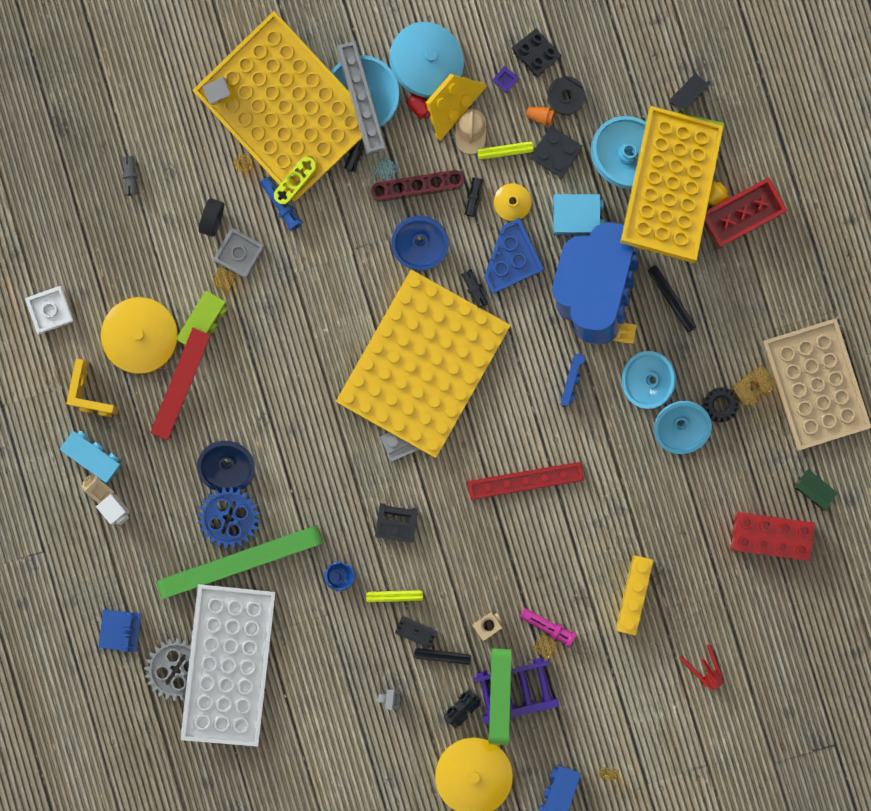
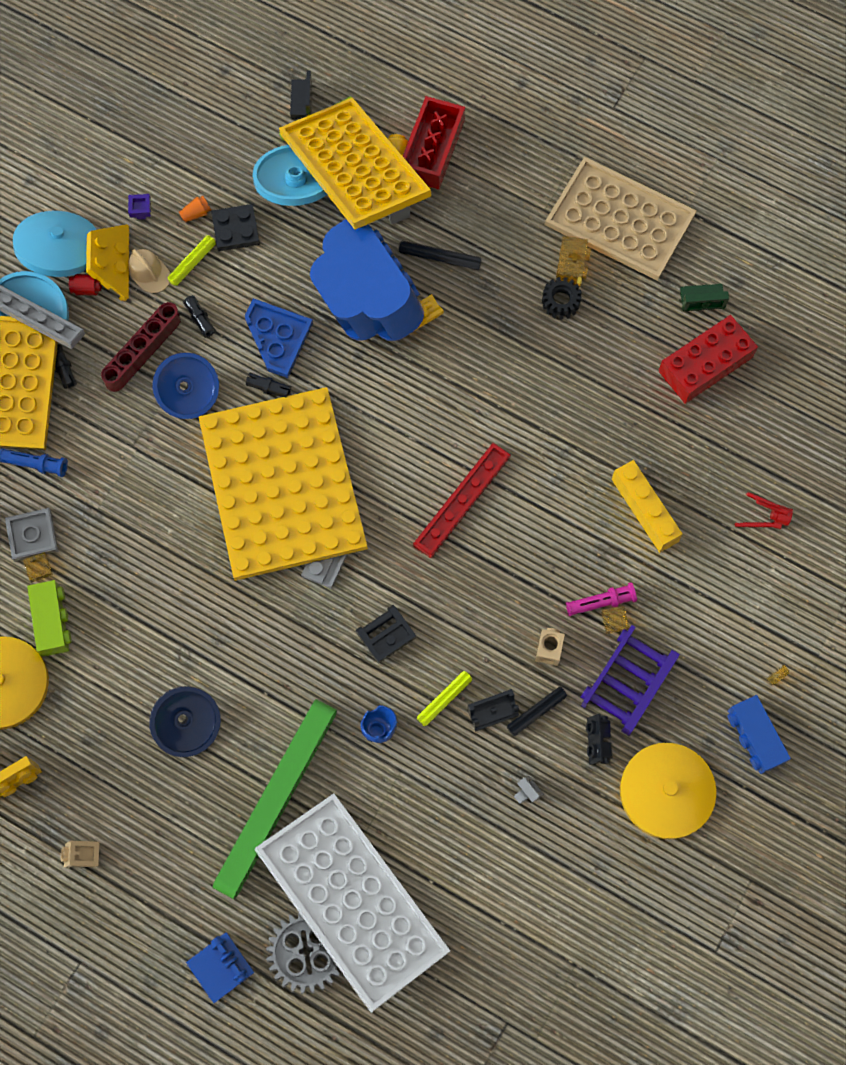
camera: 45 degrees left, 15 degrees down
medium azure brick [59,431,122,483] -> none
white brick [96,494,131,525] -> none
red tile [150,327,211,440] -> none
blue gear [197,486,260,549] -> none
neon yellow beam [274,157,316,204] -> none
clear light blue tile [373,156,399,181] -> none
bright green beam [489,648,511,745] -> none
yellow dish [494,183,532,221] -> none
black hinge [511,28,562,77] -> none
black plate [547,76,585,116] -> none
medium azure brick [553,194,604,235] -> none
blue plate [560,353,585,407] -> none
medium azure dish [622,351,676,409] -> none
medium azure dish [654,401,712,454] -> none

